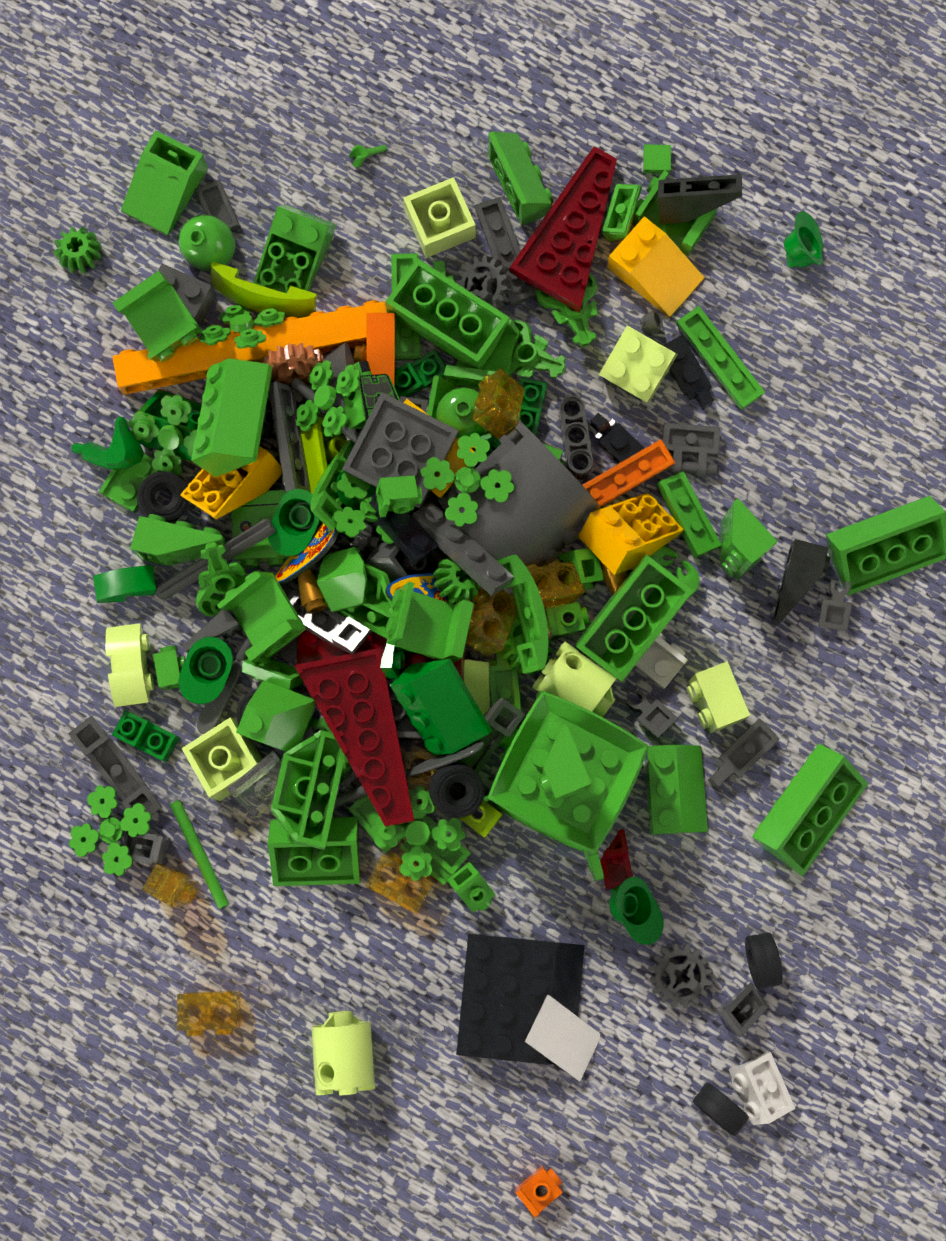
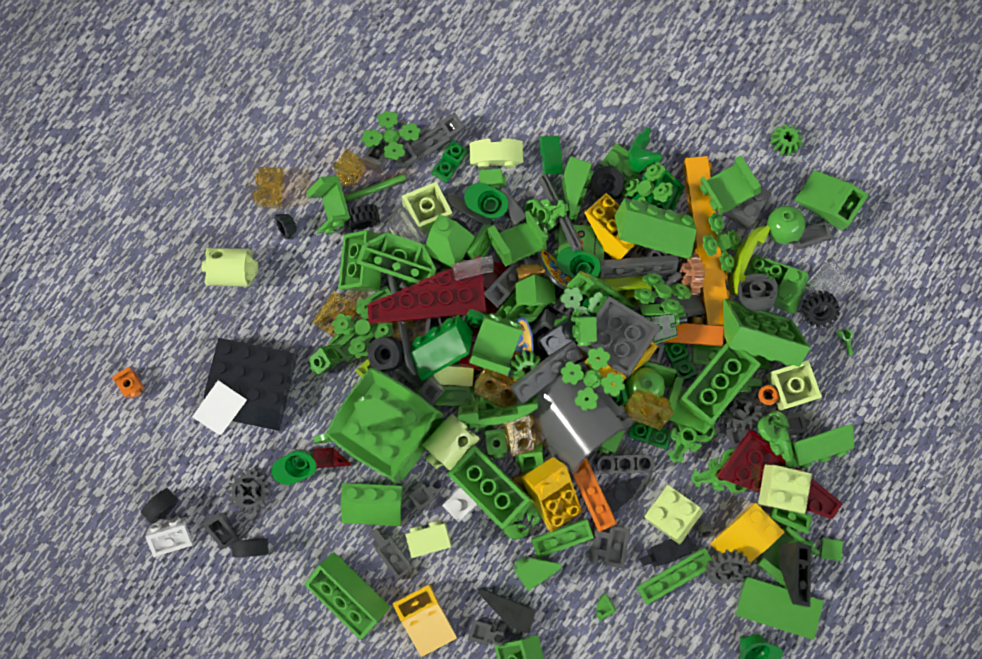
camera: 95 degrees right, 0 degrees up
none -> black piece [274,214,297,240]
none -> bright green panel [306,175,350,235]
none -> black tyre [346,204,380,230]
none -> yellow slope [393,584,457,657]
none -> clear tile [452,256,493,280]
none -> bright green tile [596,593,616,621]
none -> dark grey gear [705,549,751,587]
none -> bright green slope [723,298,811,367]
none -> bright green tile [735,576,824,640]
none -> dark grey cylinder [738,274,778,311]
none -> orange cone [758,385,779,405]
none -> bright green animal [758,411,798,469]
none -> yellowish green brick [758,465,812,514]
none -> black tyre [802,290,840,328]
none -> clear tile [805,258,852,311]

